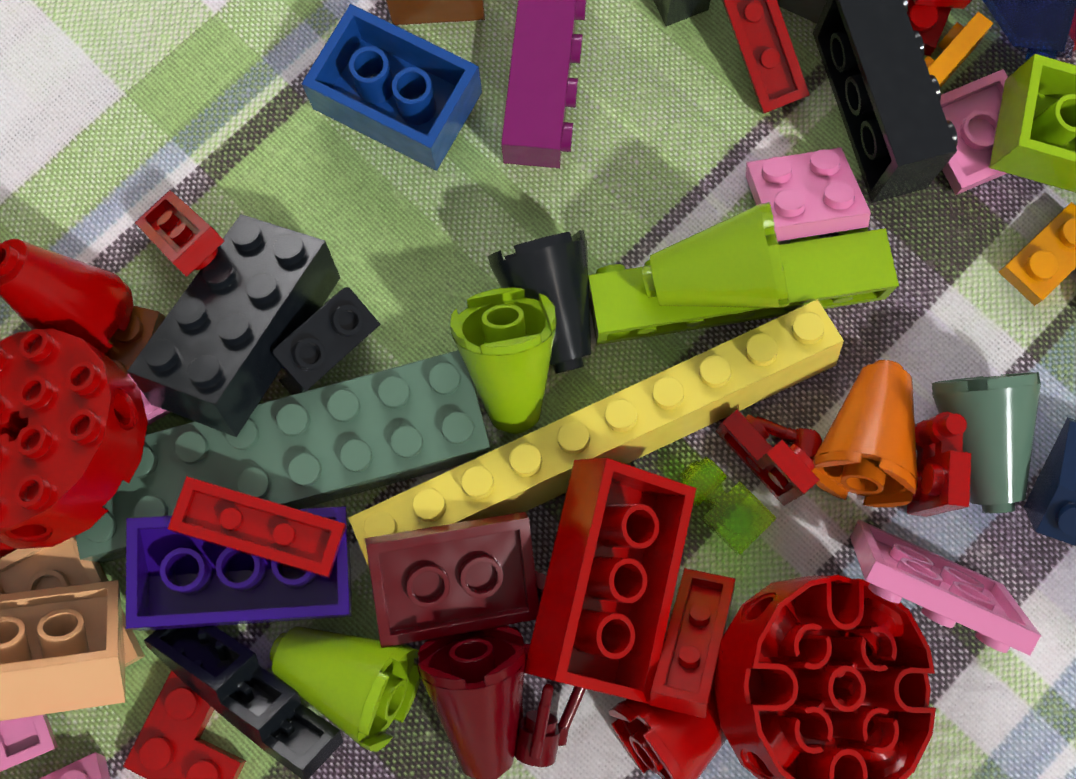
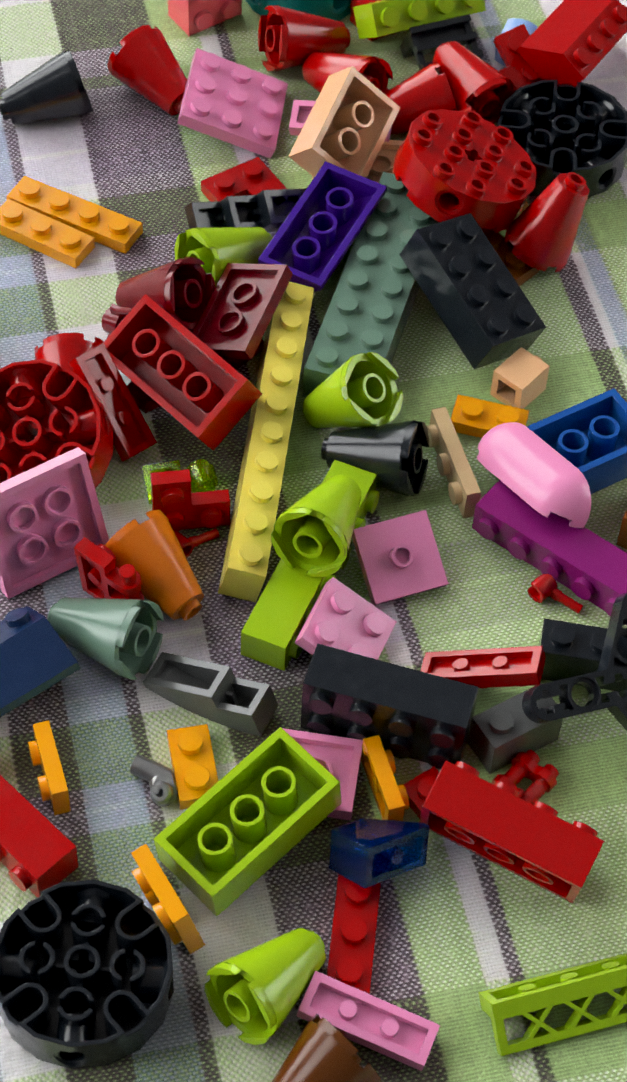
camera: 115 degrees right, 25 degrees down
red plate [135,190,225,277] -> none
red plate [167,476,346,578] -> none
black bracket [271,287,381,395] -> none
none -> dark grey slope [143,652,279,737]
none -> bright pink plate [352,510,449,606]
none -> tan plate [426,407,481,518]
none -> light orange plate [451,394,530,438]
none -> bright pink brick [477,422,592,528]
none -> light nougat brick [490,347,550,409]
none -> red hand [527,574,583,614]

